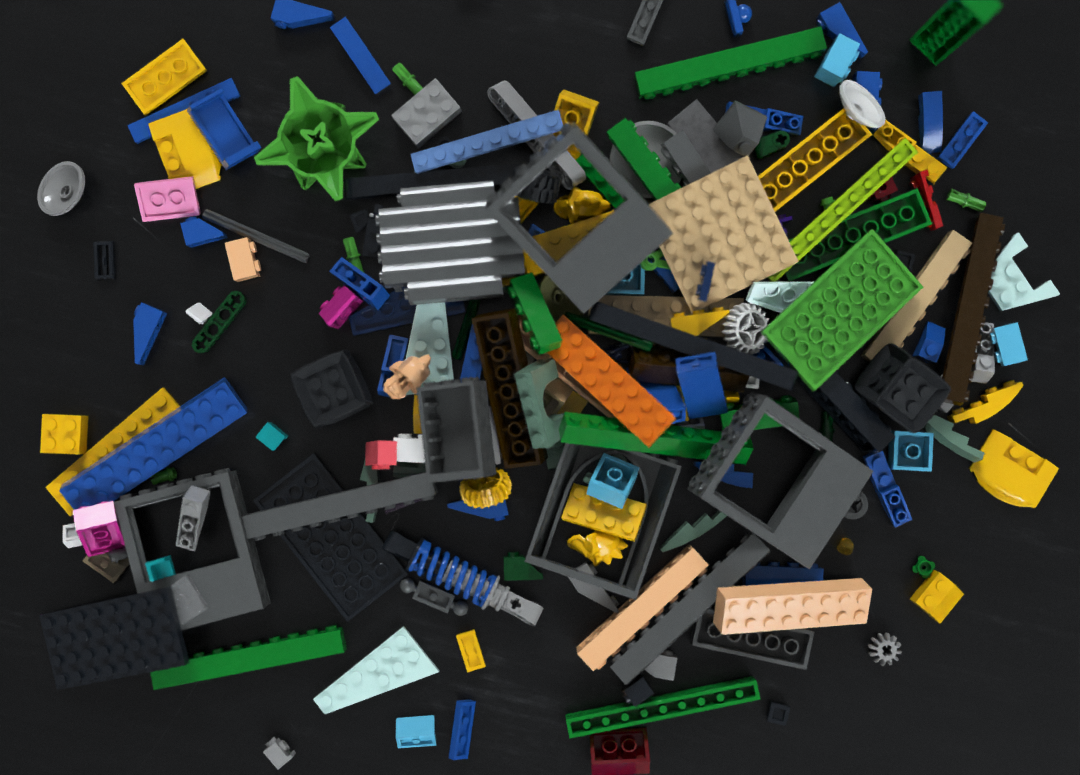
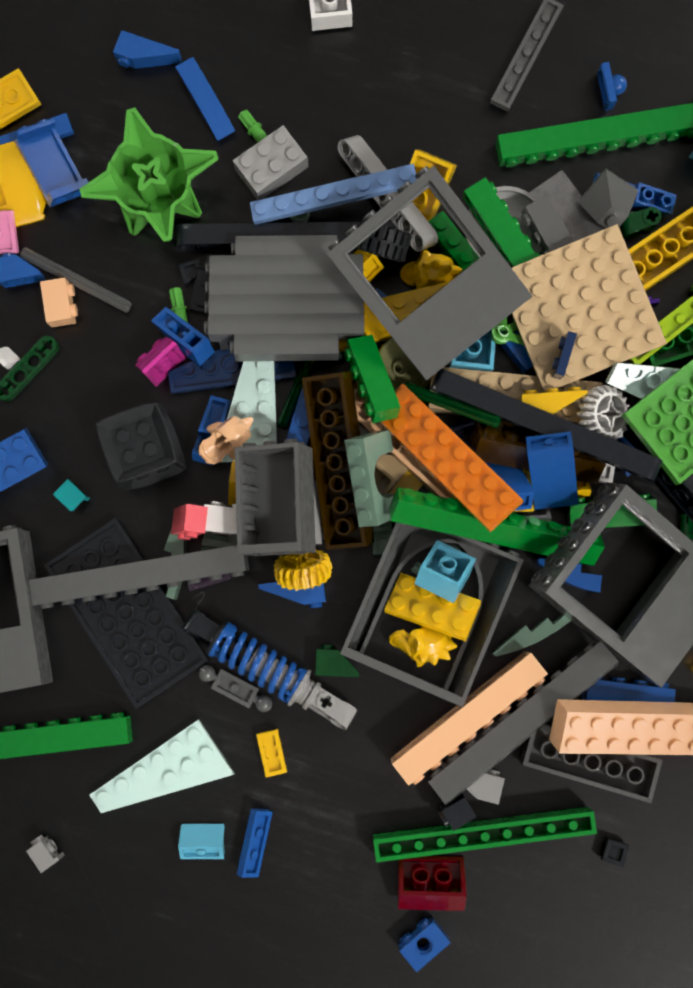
camera: 10 degrees right, 5 degrees down
light grey slope [568,561,620,613] -> none

